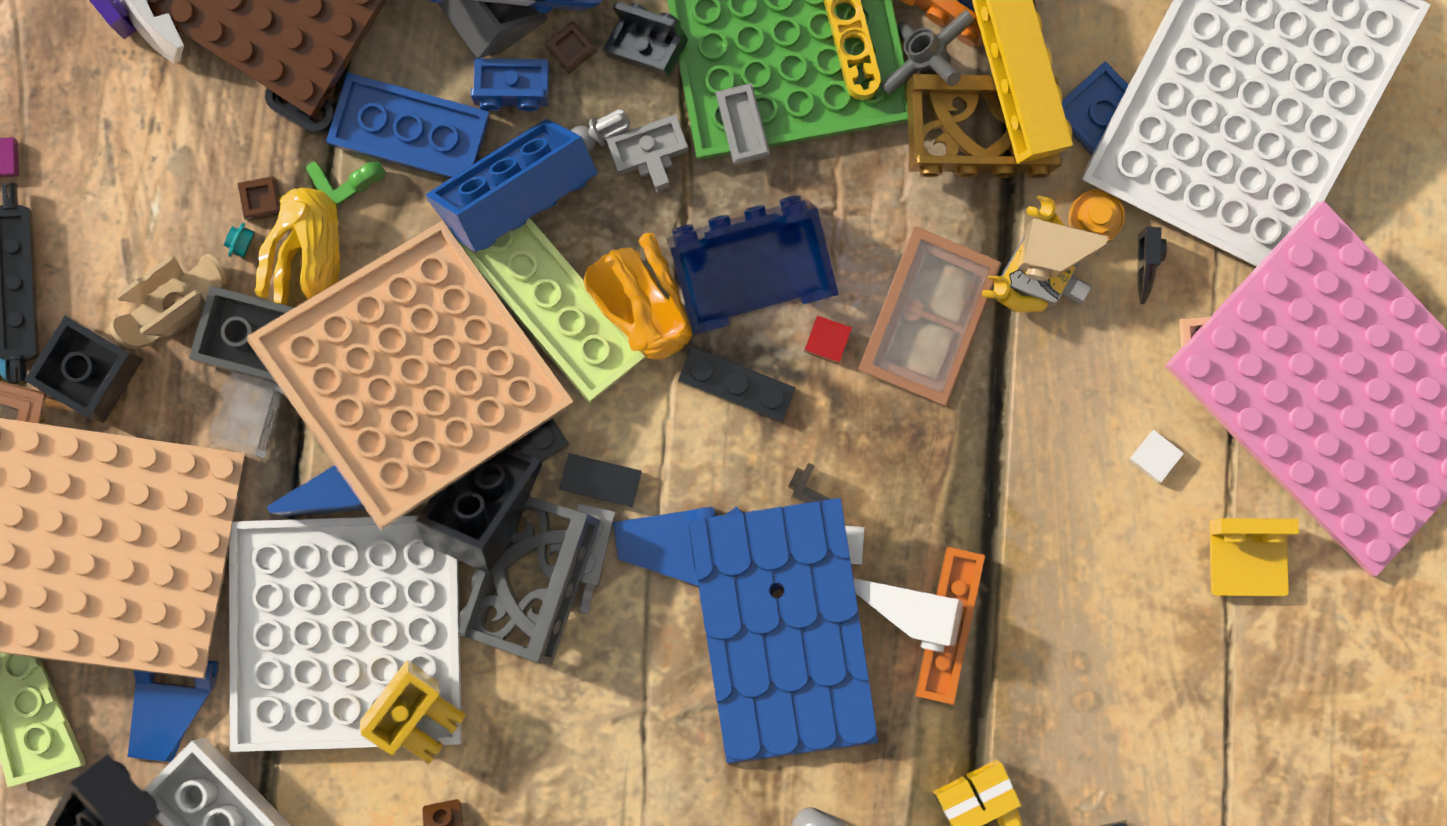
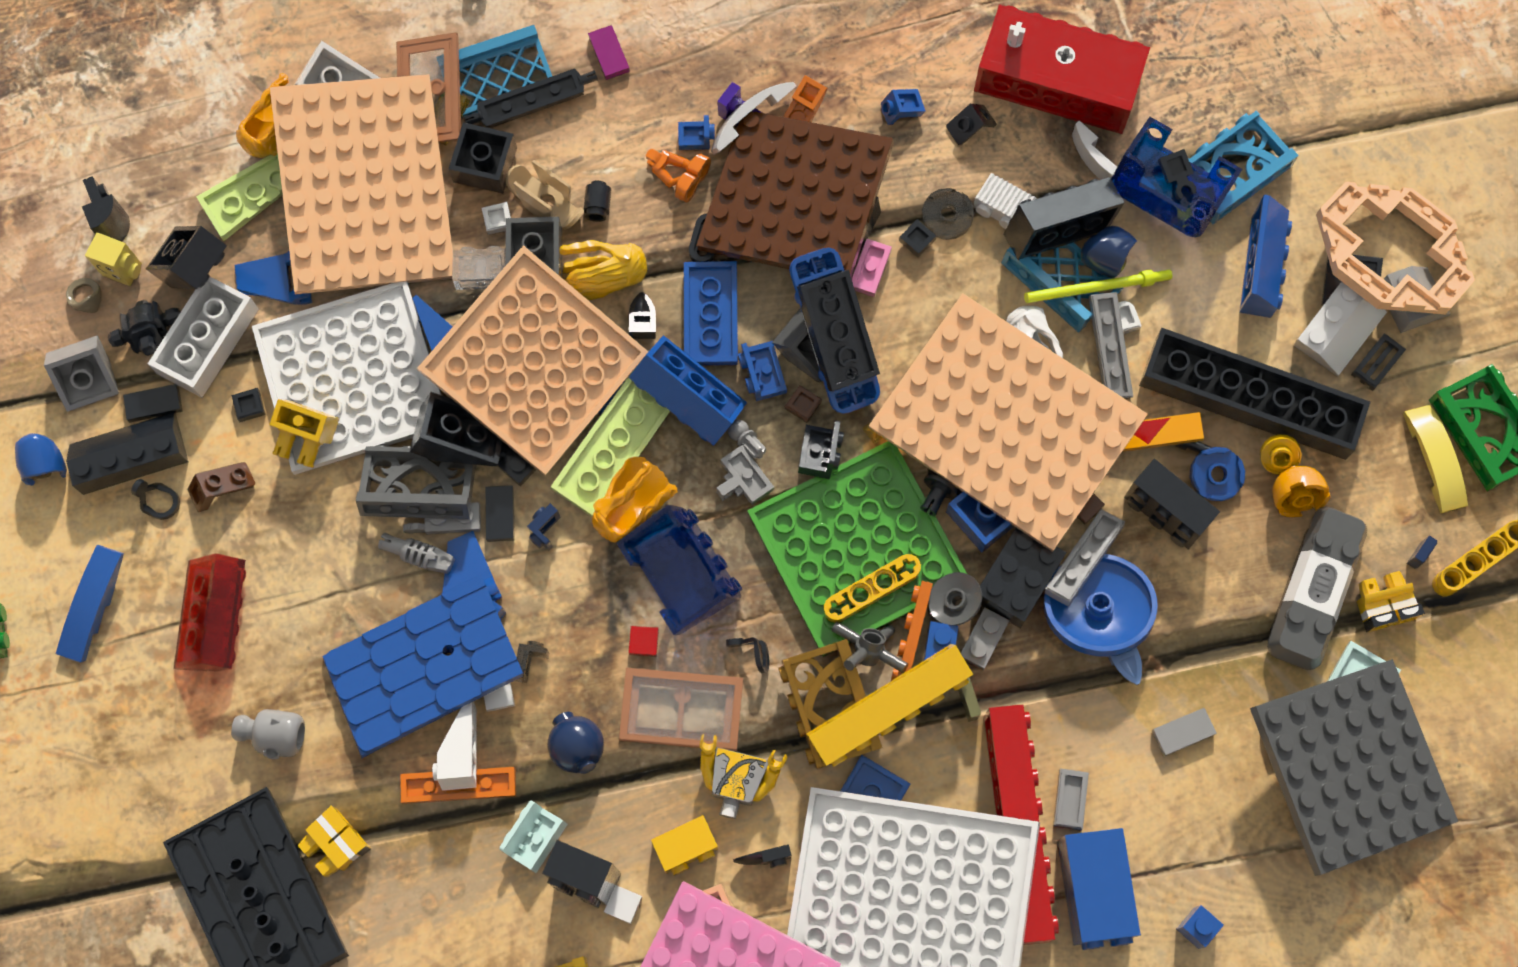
camera: 75 degrees right, 10 degrees down
teal plate [223,223,255,258] -> none
reddish brown tile [238,176,281,221] -> none
bright green piece [306,161,387,206] -> none
black plate [678,347,796,423] -> none
light grey tile [716,83,770,166] -> none
tan slope [1017,218,1108,281] -> none
light orange plate [1068,189,1125,242] -> none
none -> black tile [231,388,266,422]
none -> light grey hinge [378,533,455,574]
none -> white tile [482,202,511,235]
none -> light aqua bracket [499,800,568,873]
none -> dark blue bracket [527,503,561,551]
none -> black brick [542,840,621,908]
none -> dark blue brick [547,712,604,774]
none -> black brick [583,180,612,222]
none -> plate [629,292,656,339]
none -> orange piece [646,149,711,203]
none -> yellow brick [651,815,718,876]
none -> blue bracket [678,115,715,150]
none -> black piece [726,637,770,673]

